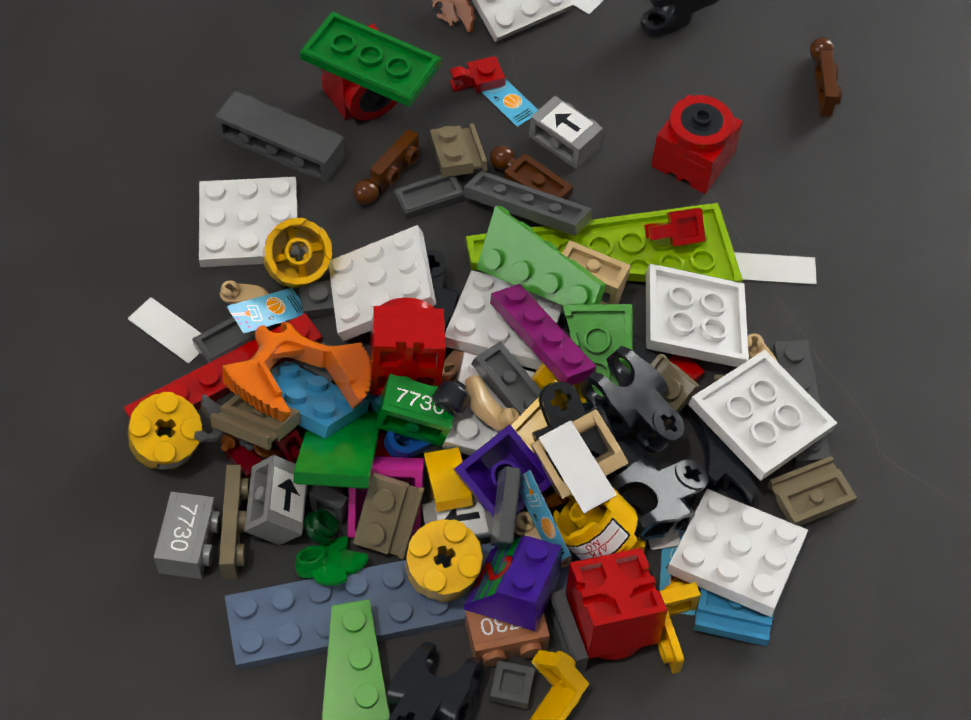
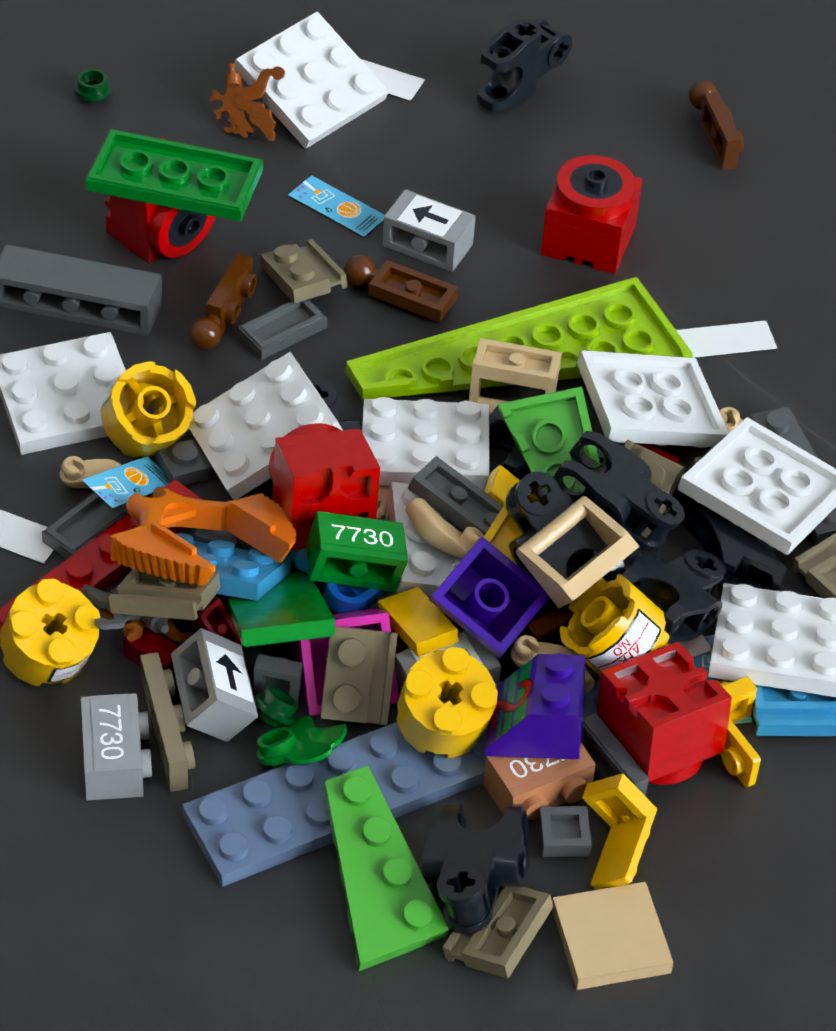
camera: 15 degrees left, 10 degrees down
black piece [432,380,471,418] -> none
red plate [449,56,505,93] -> none
dark grey plate [464,171,592,236] -> none
bright green wing [476,206,606,305] -> none
magenta plate [490,284,596,385] -> none
dark grey tile [490,466,521,547] -> none
medium azure sticker [519,470,571,560] -> none
white sticker [539,420,617,513] -> none
red plate [644,208,705,246] -> none

